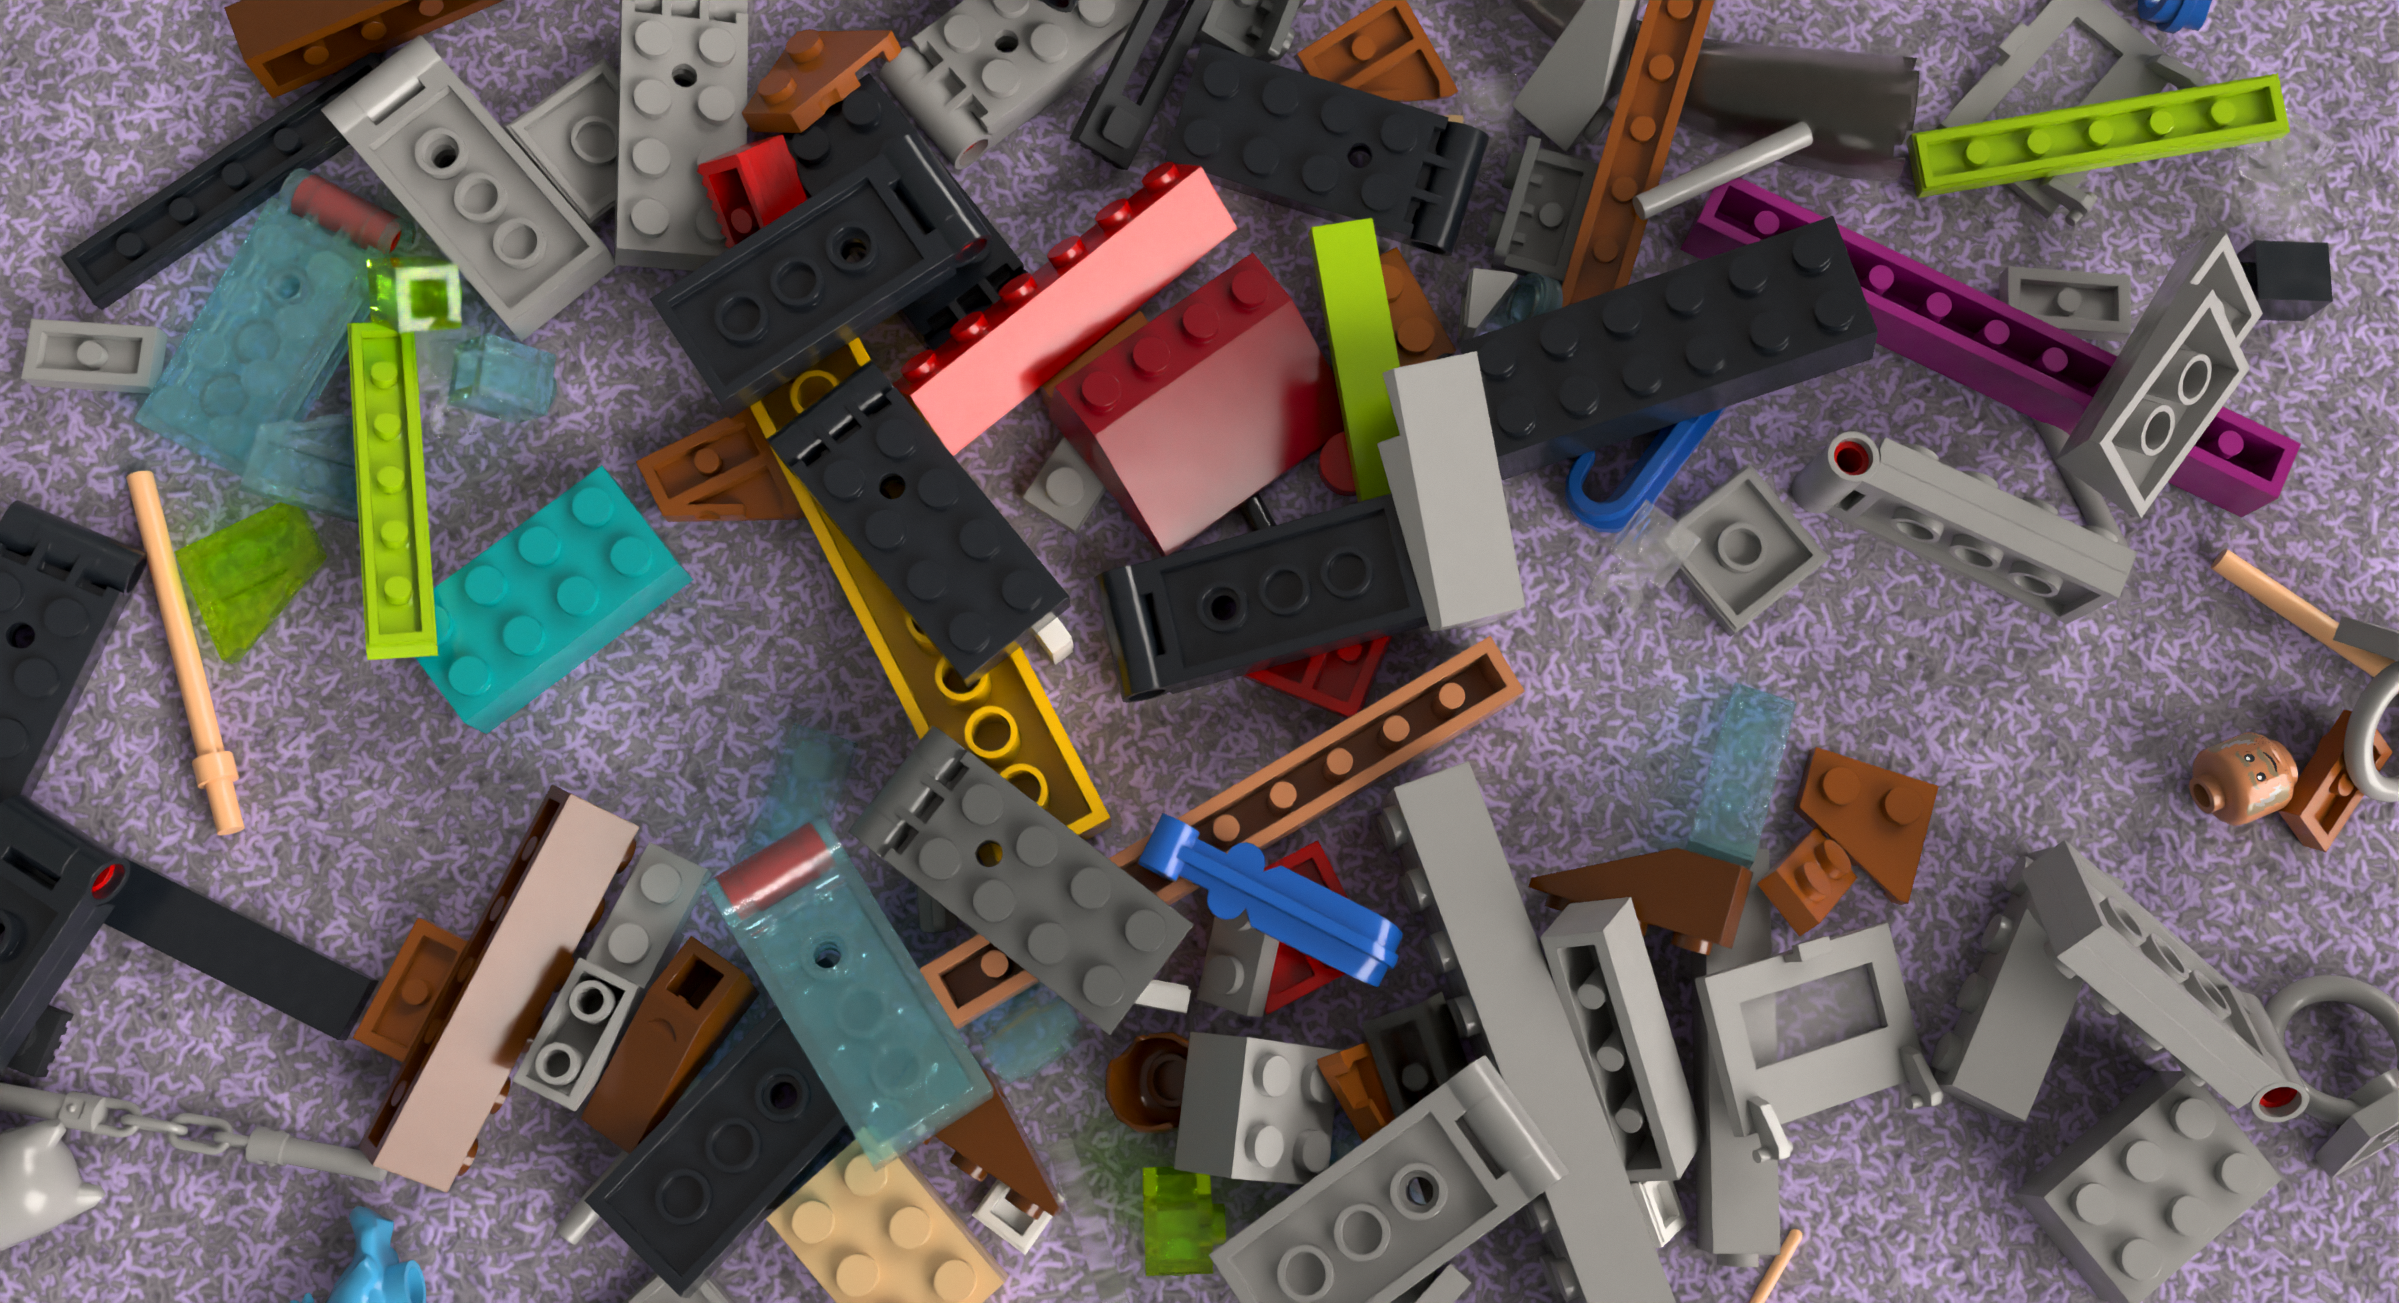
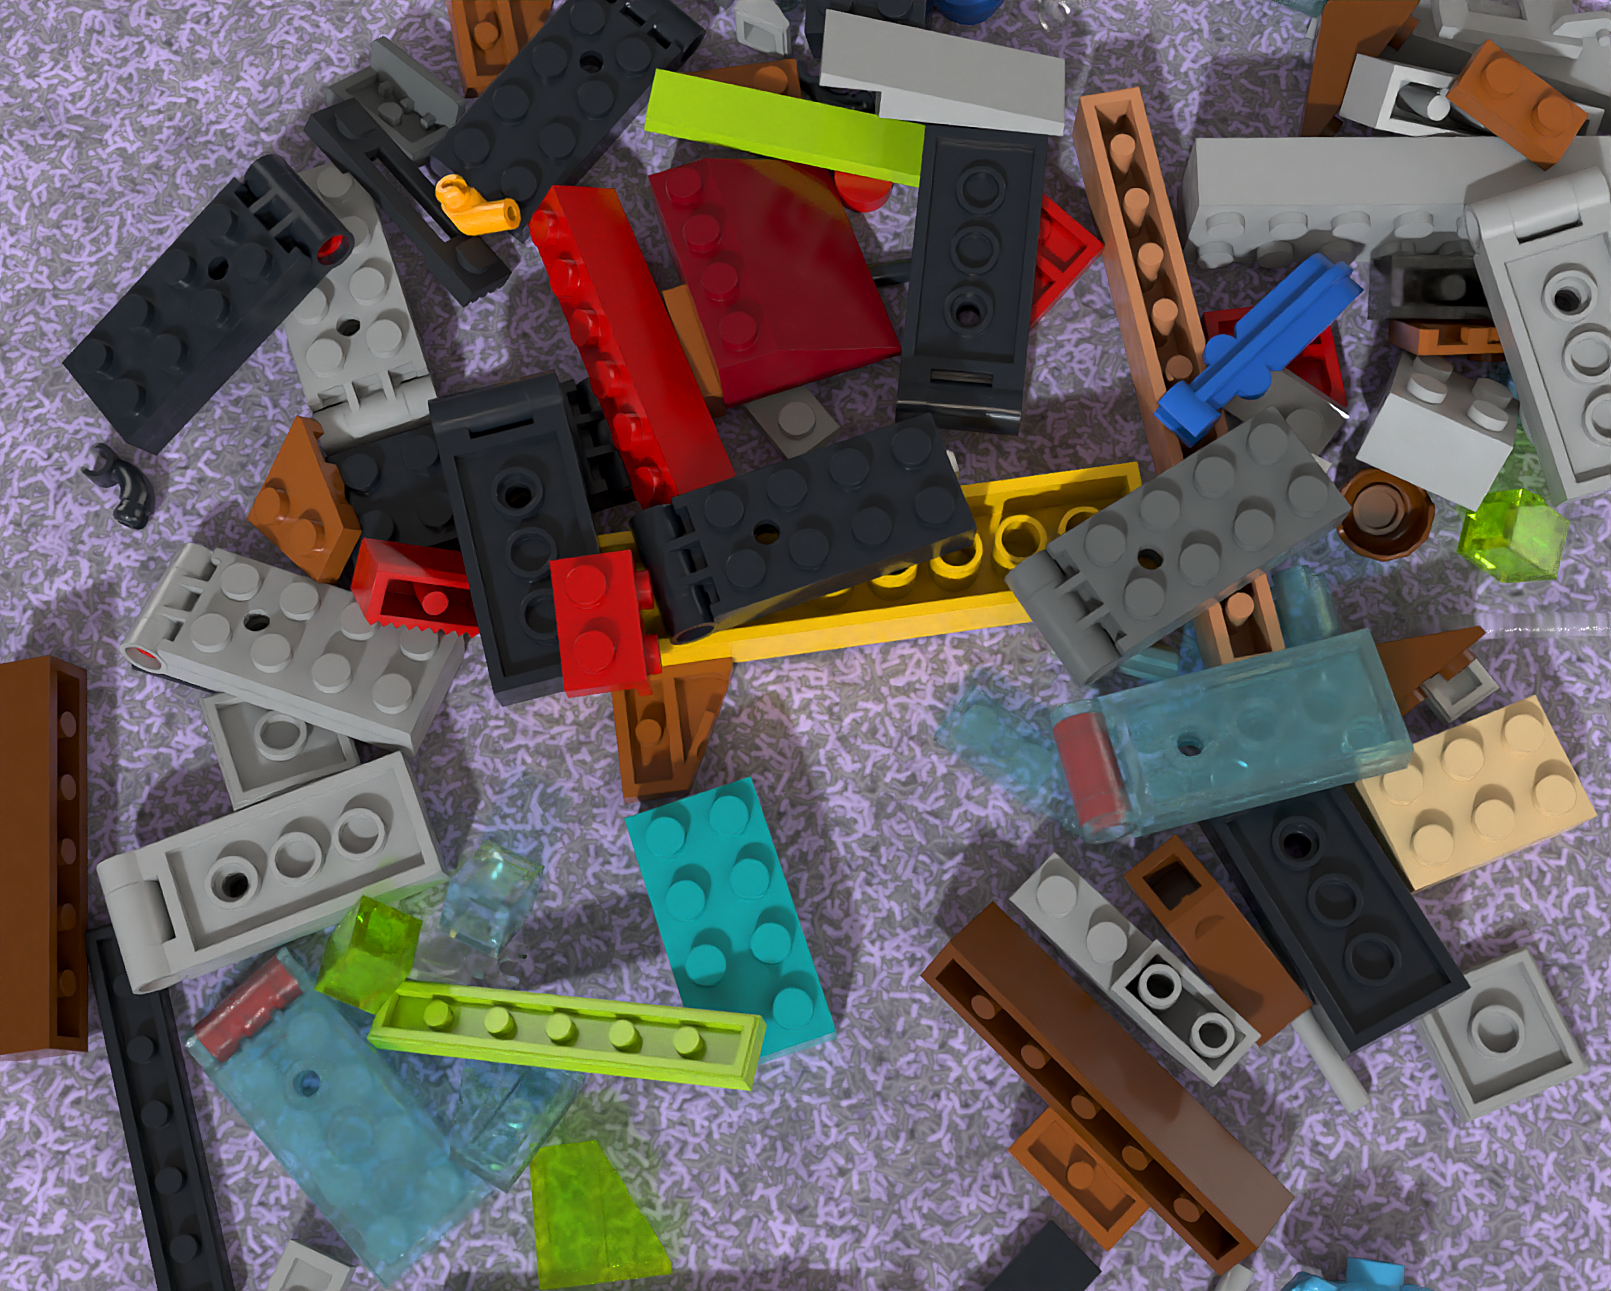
camera: 60 degrees left, 5 degrees down
none -> light orange arm [435,174,521,236]
none -> red bracket [550,549,663,698]
none -> dark orange plate [1445,39,1589,171]

